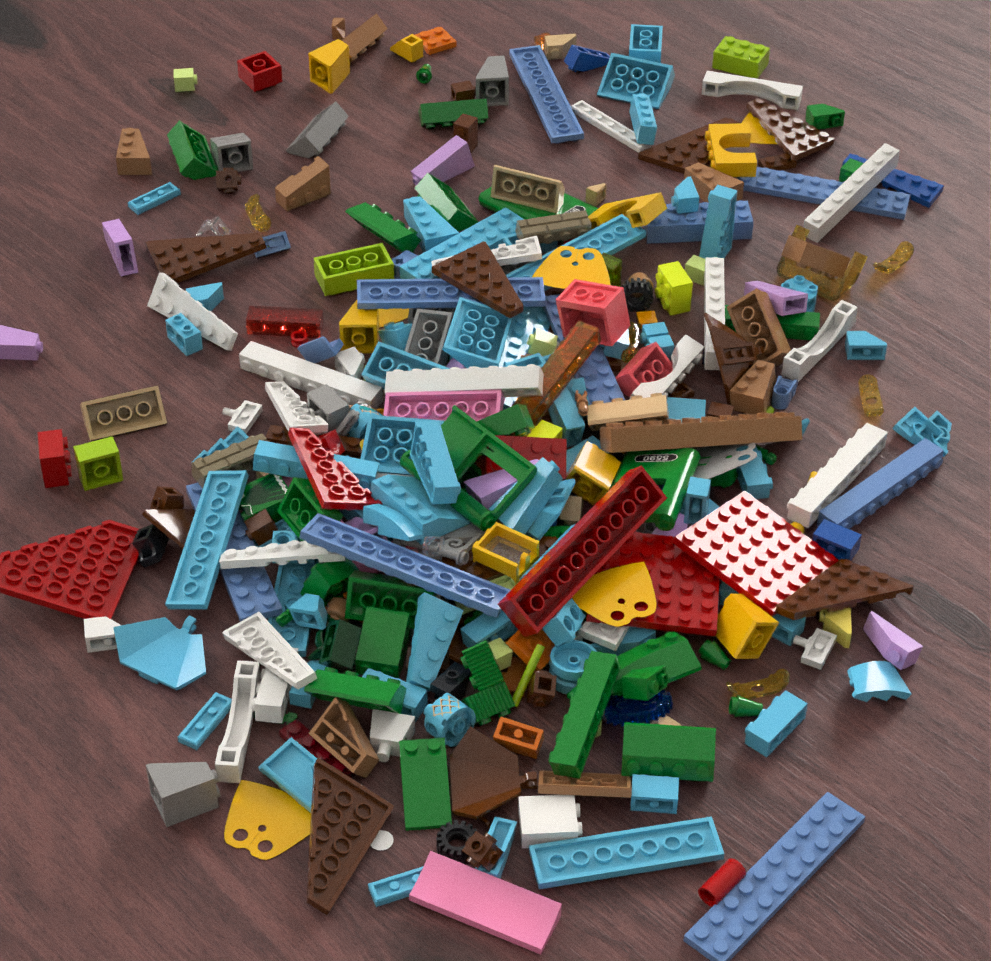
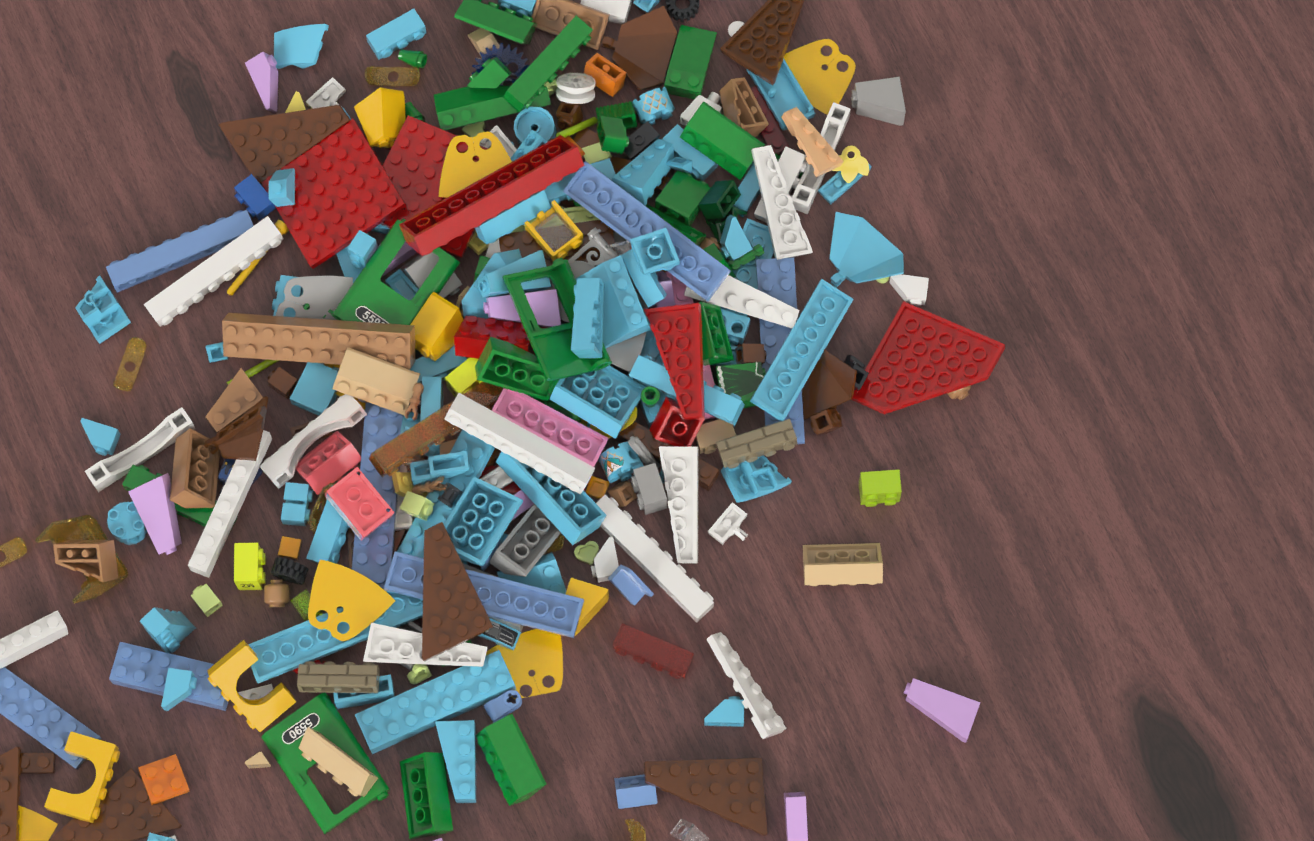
camera: 160 degrees left, 30 degrees up
red brick [38,429,72,488] -> none
medium azure brick [165,313,203,356] -> none
red bush [291,330,308,348] -> none
lime brick [313,243,394,296] -> none
medium nougat wedge [684,162,744,202] -> none
medium blue piece [771,375,798,410] -> none
none -> orange plate [138,754,189,805]
none -> medium azure slope [269,168,295,207]
none -> black bush [437,483,462,508]
none -> white wheel [556,73,596,104]
none -> medium azure slope [630,228,680,275]
none -> green cone [641,386,660,407]
none -> medium azure slope [666,157,692,173]
none -> light nougat wing [781,107,844,177]
none -> light yellow plate [832,146,869,183]

